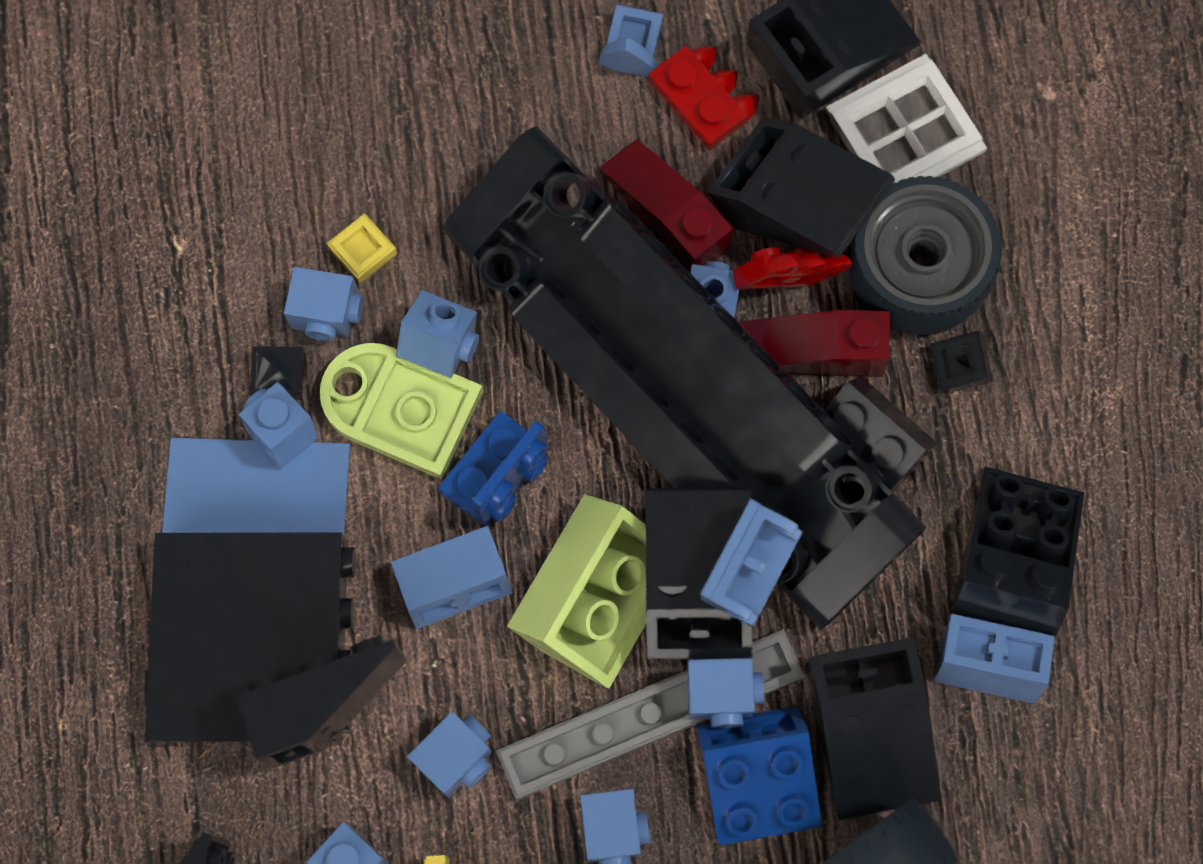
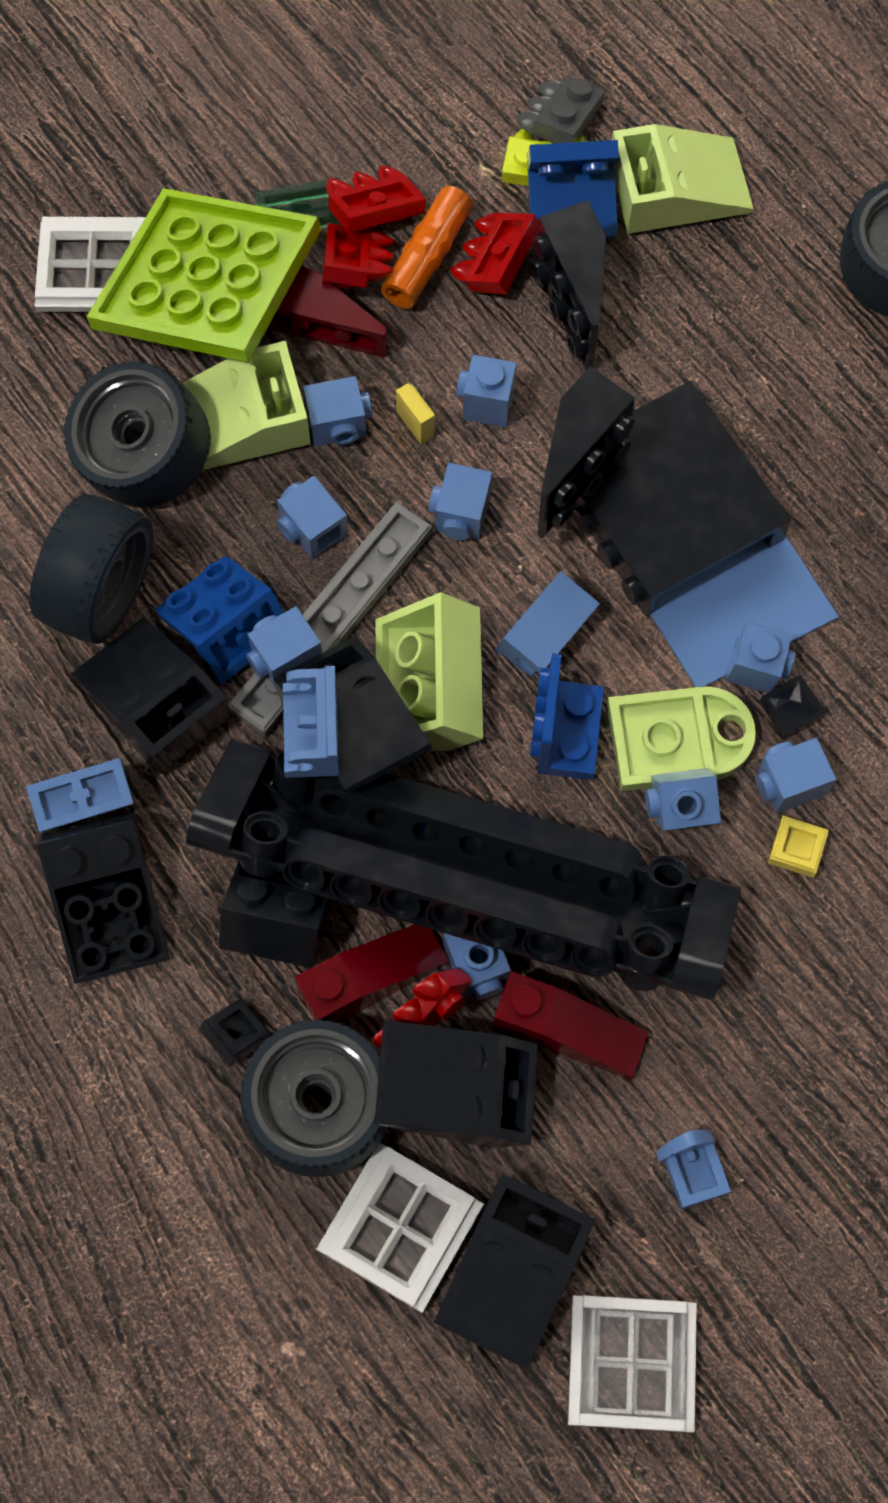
camera: 145 degrees right, 5 degrees down
red plate [649,46,759,151] -> none

